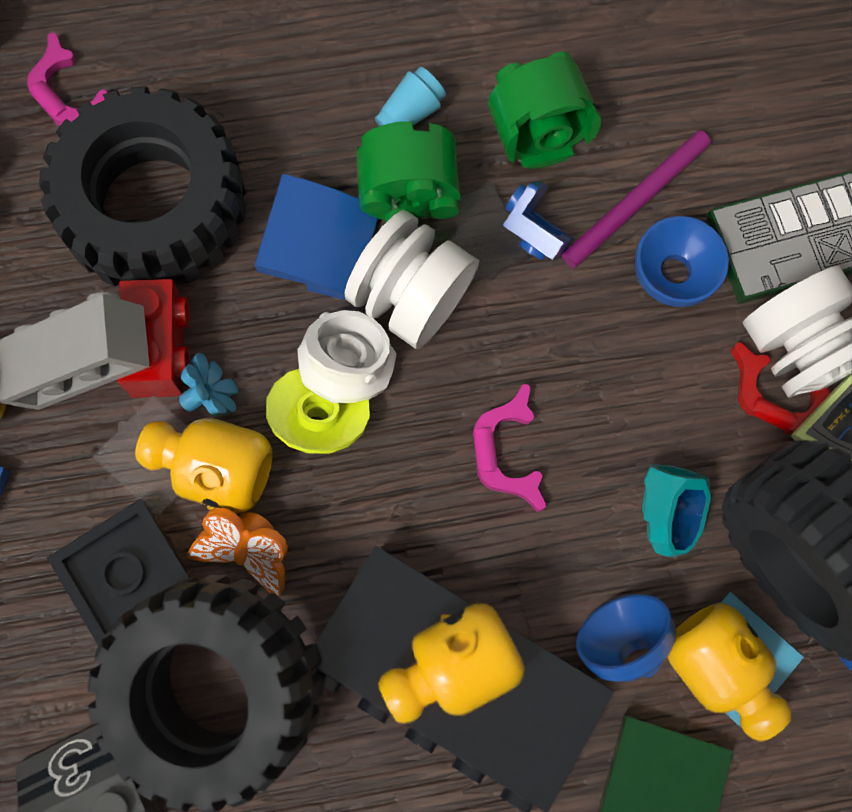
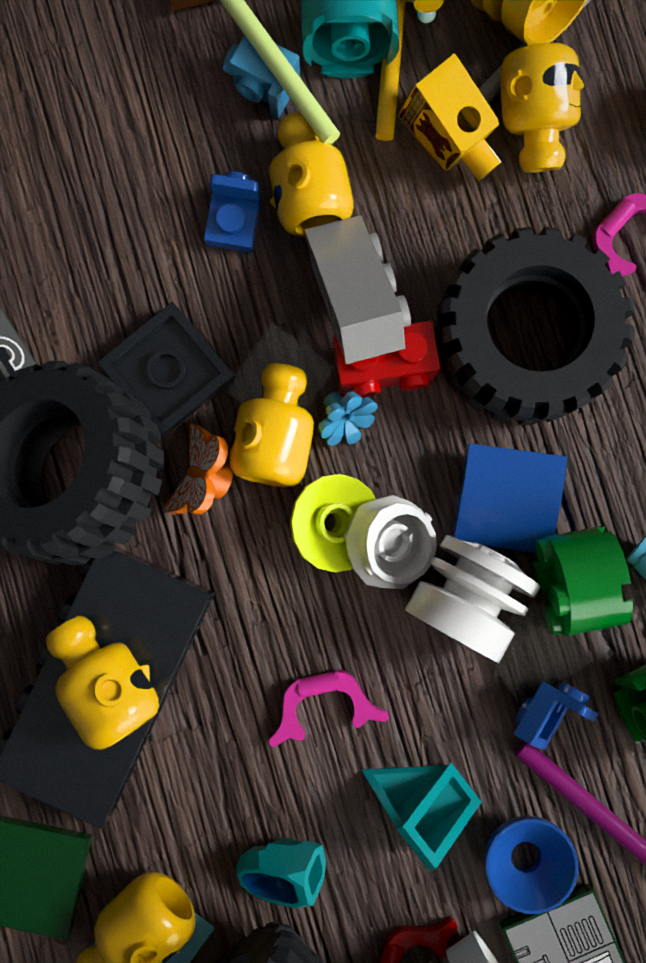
camera: 90 degrees right, 10 degrees up
blue piece [576,594,676,682] -> none
none -> teal slope [361,763,482,871]

